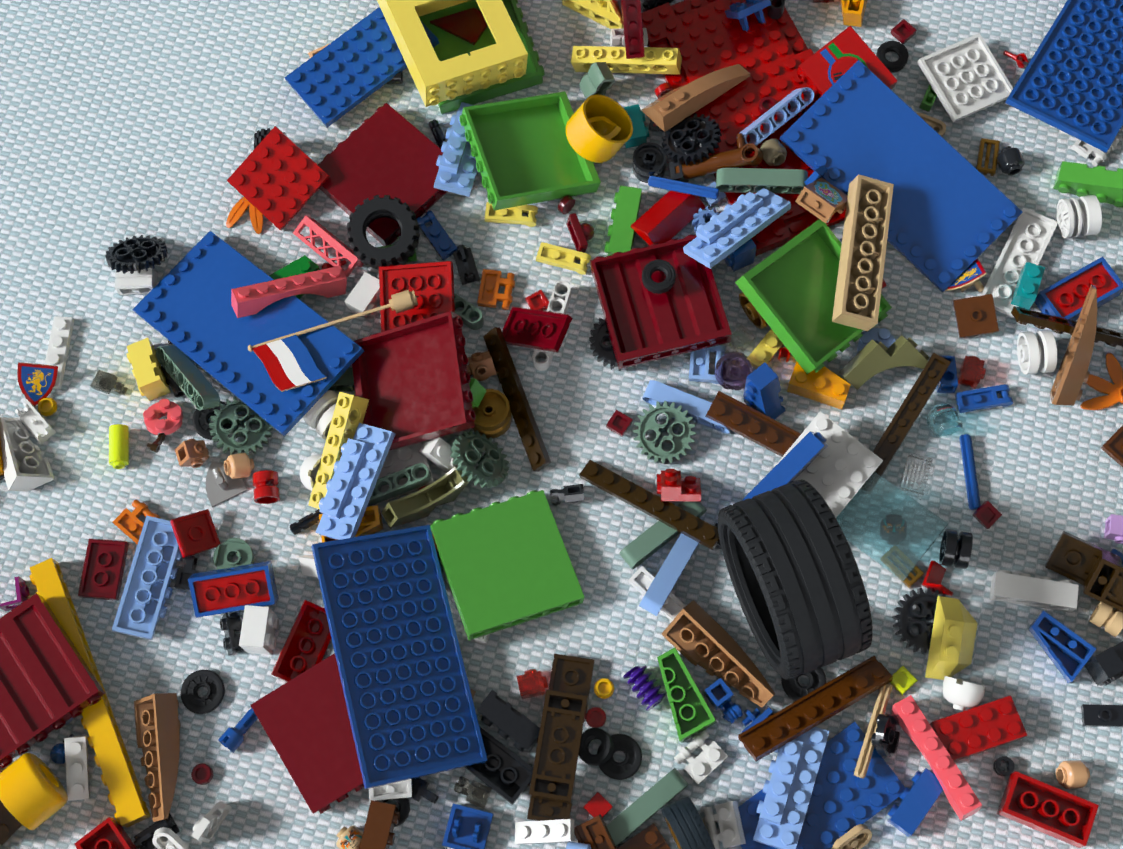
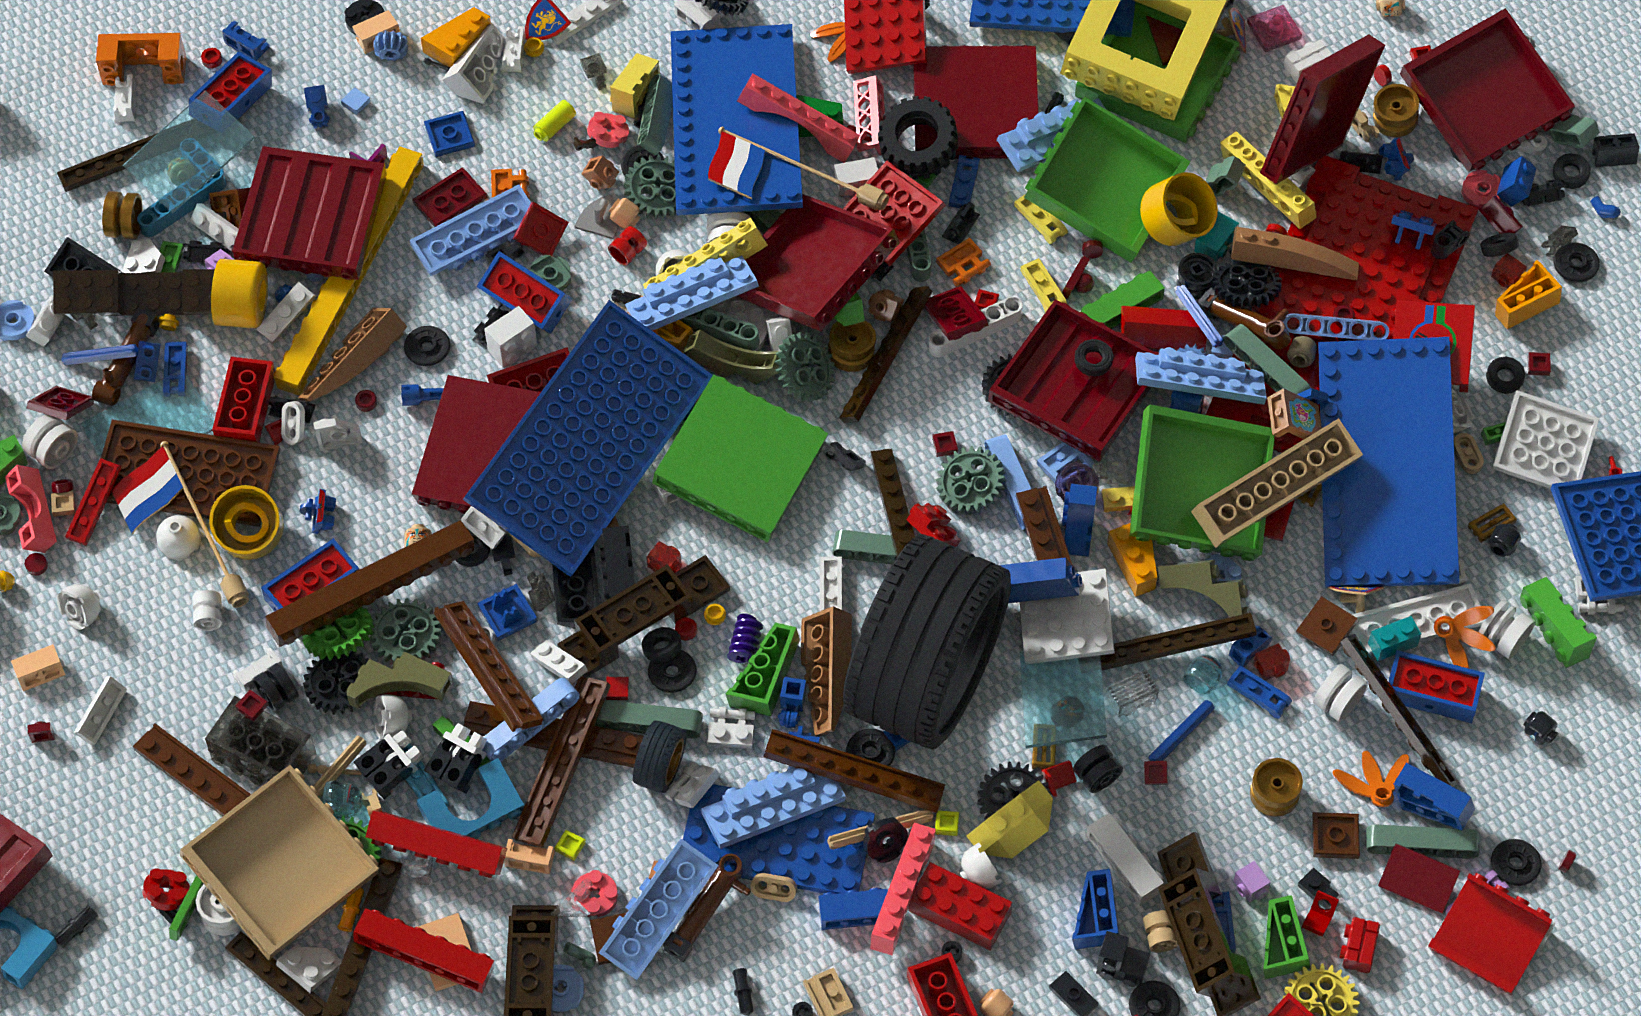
camera: 40 degrees right, 10 degrees down
light blue beam [639,533,699,616] -> none
medium nougat wedge [1050,284,1097,406] -> none
none -> blue tile [424,111,475,158]
none -> pearl gold wheel [1250,758,1303,817]
none -> orange plant [1434,606,1496,669]

